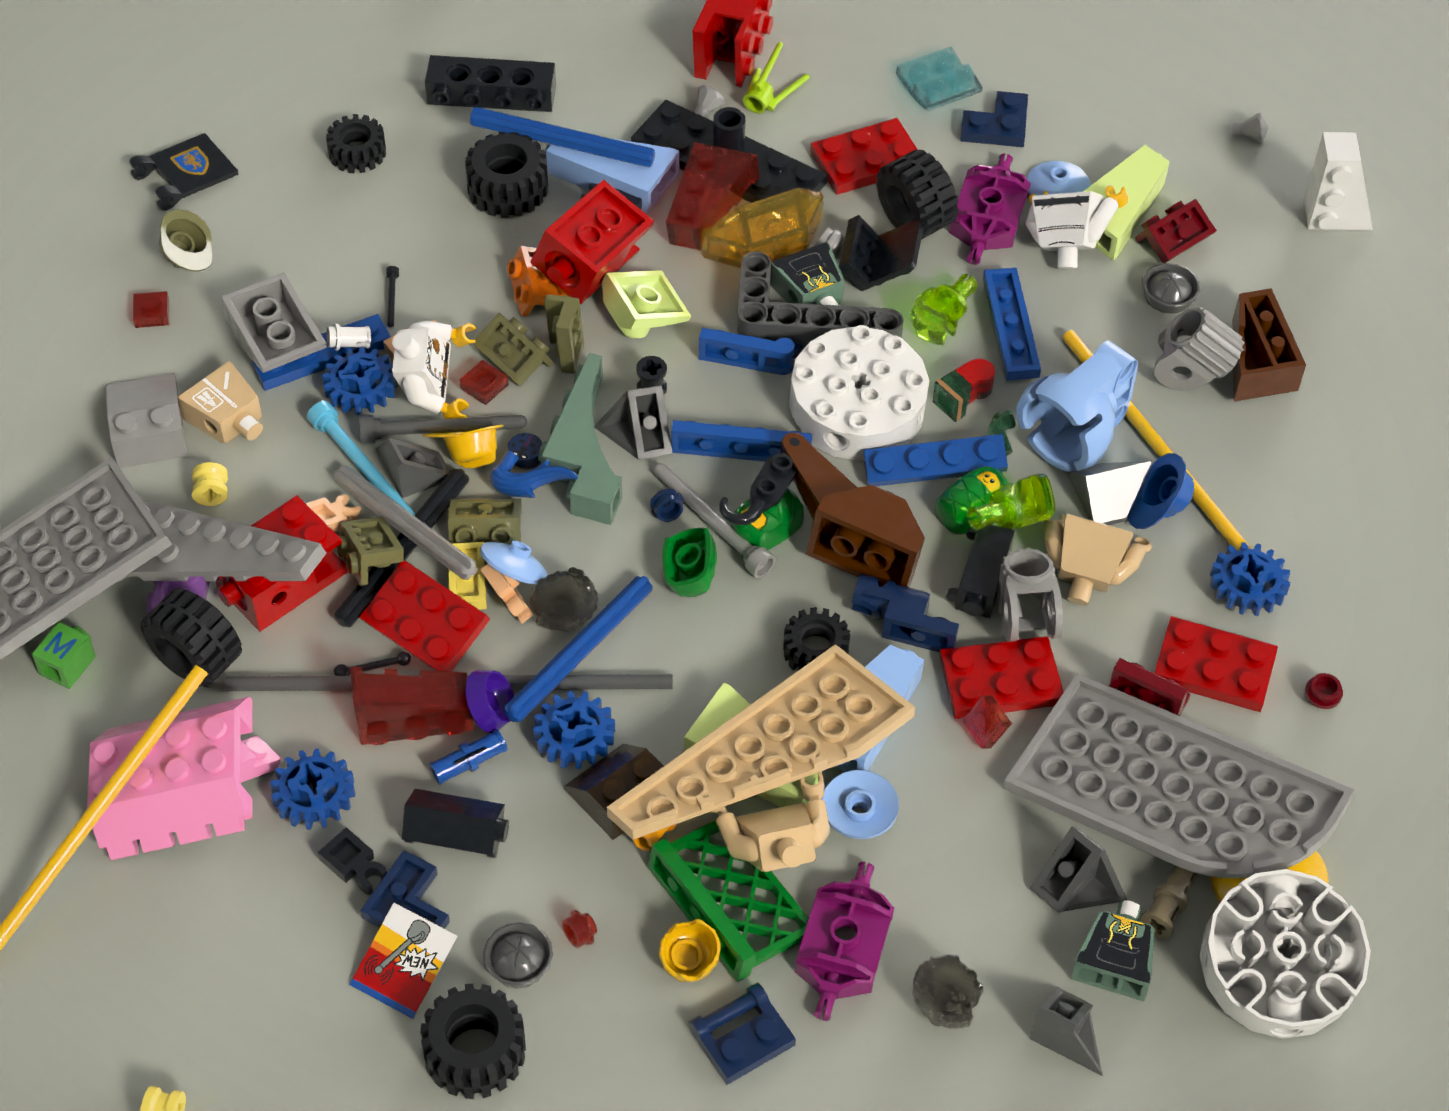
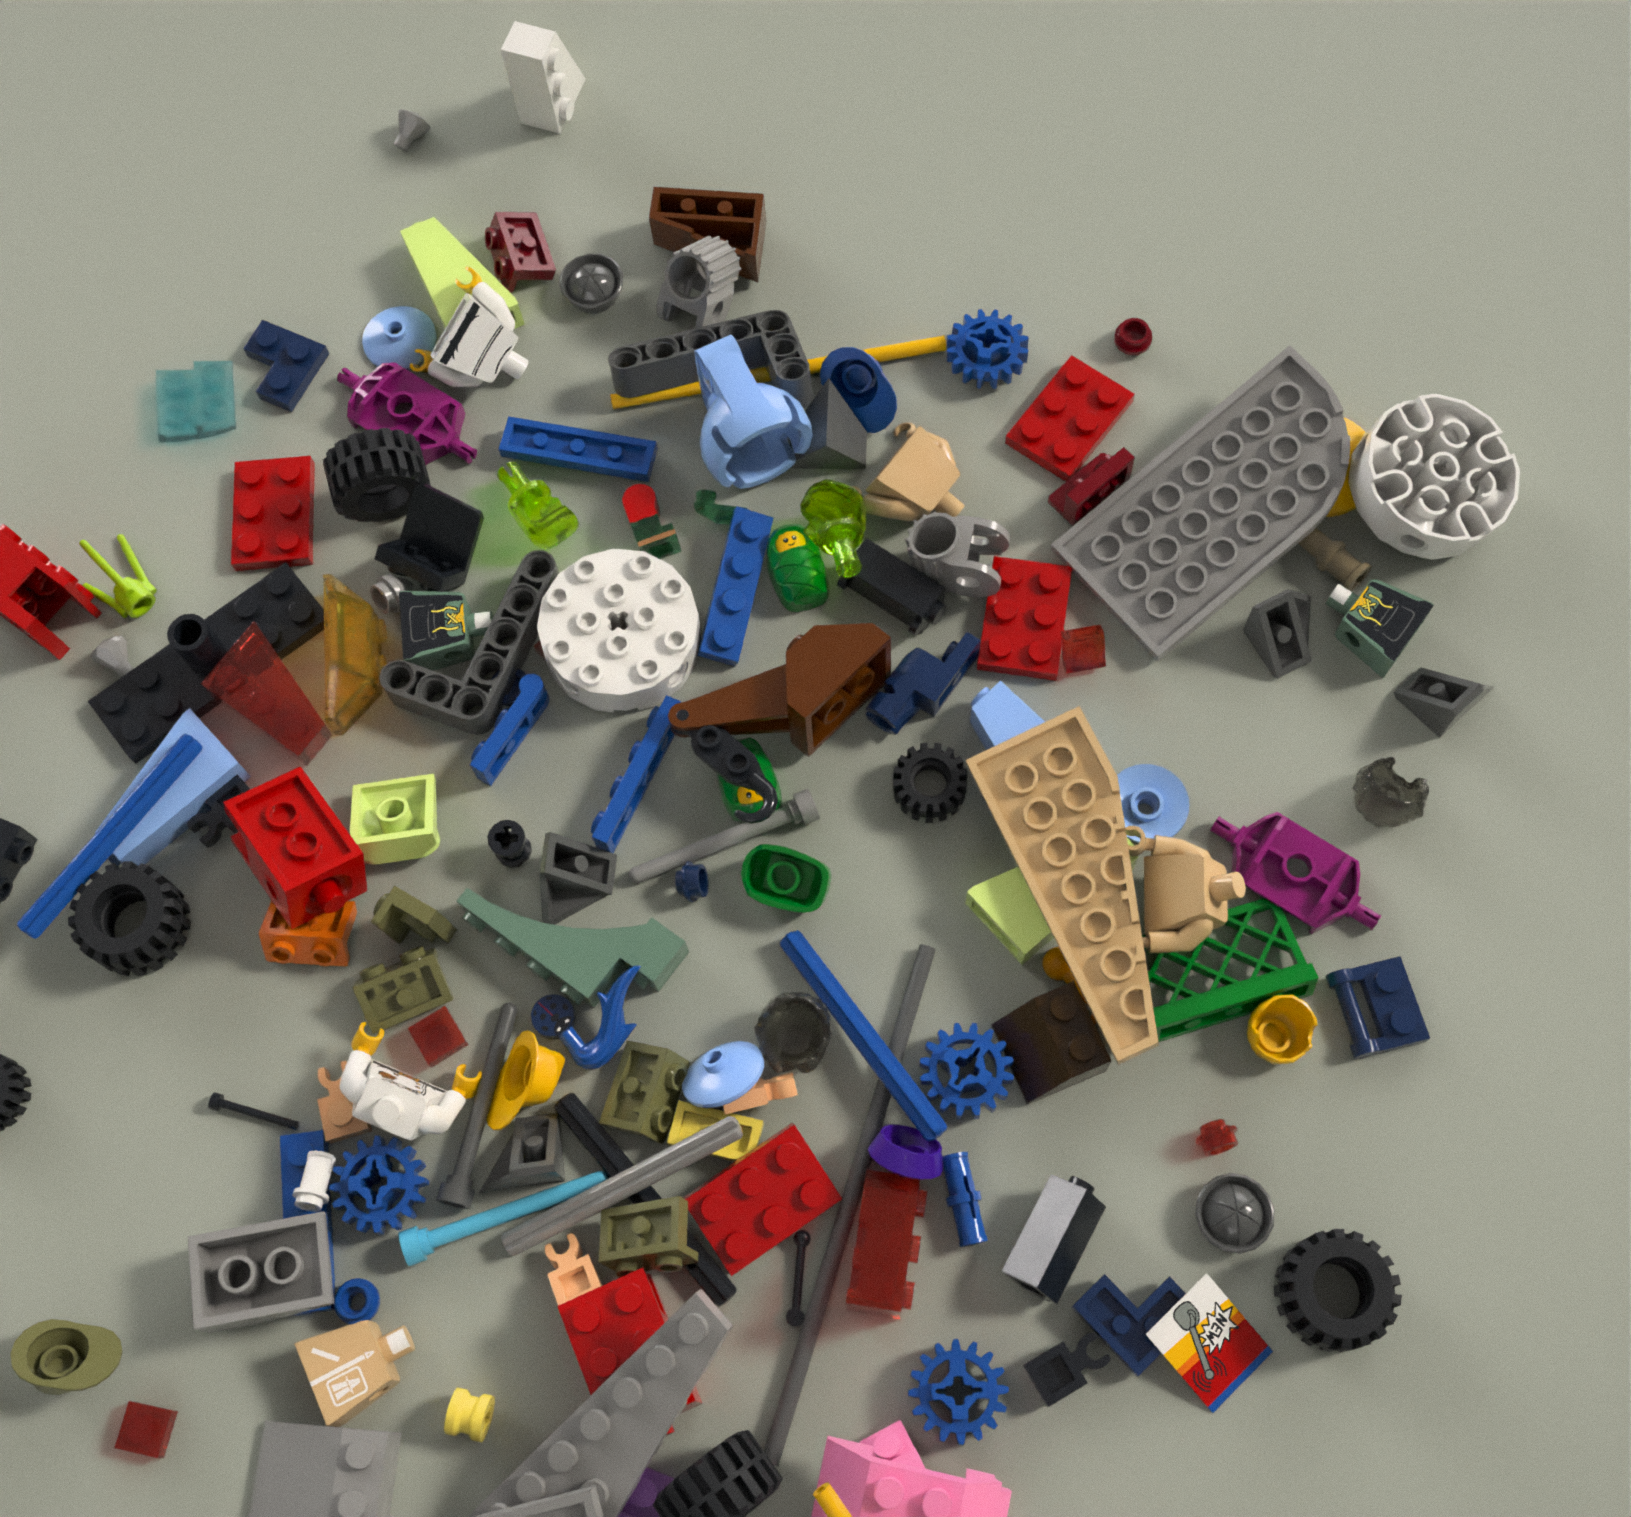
camera: 65 degrees left, 15 degrees up
none -> blue plate [334,1278,380,1324]
none -> dark grey beam [608,310,813,408]

